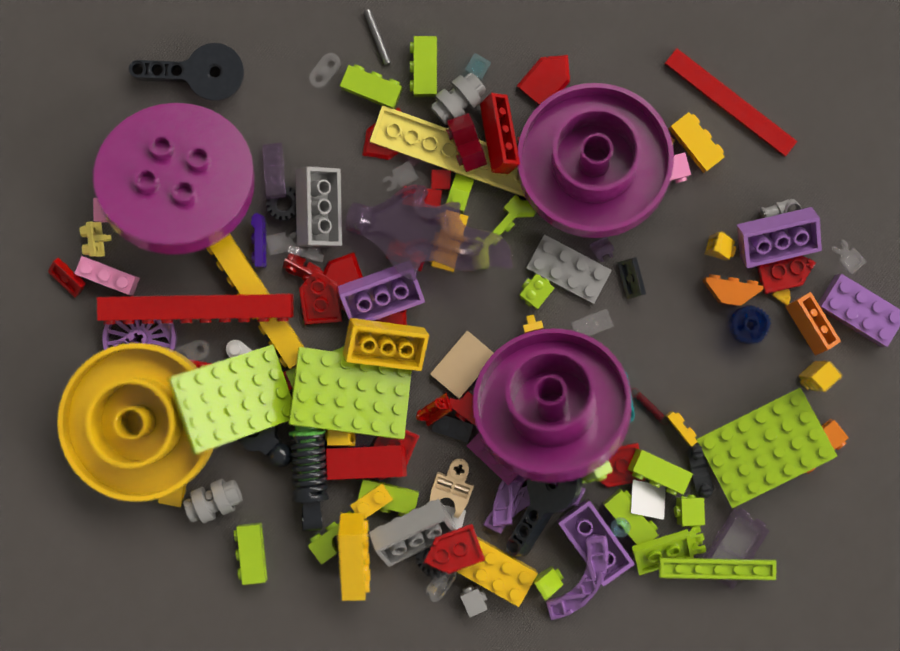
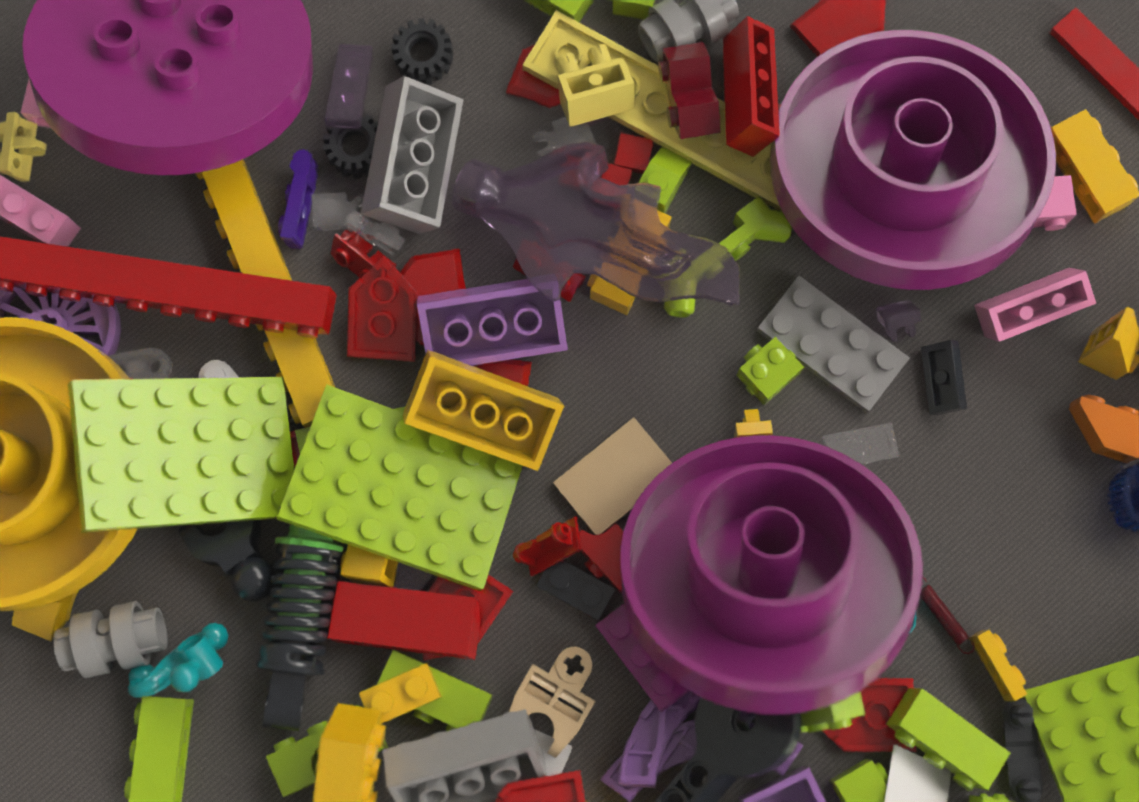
camera: 15 degrees right, 10 degrees down
none -> teal piece [128,623,229,698]
none -> black tyre [391,18,453,85]
none -> light yellow brick [555,44,635,127]
none -> bright pink brick [974,268,1096,342]

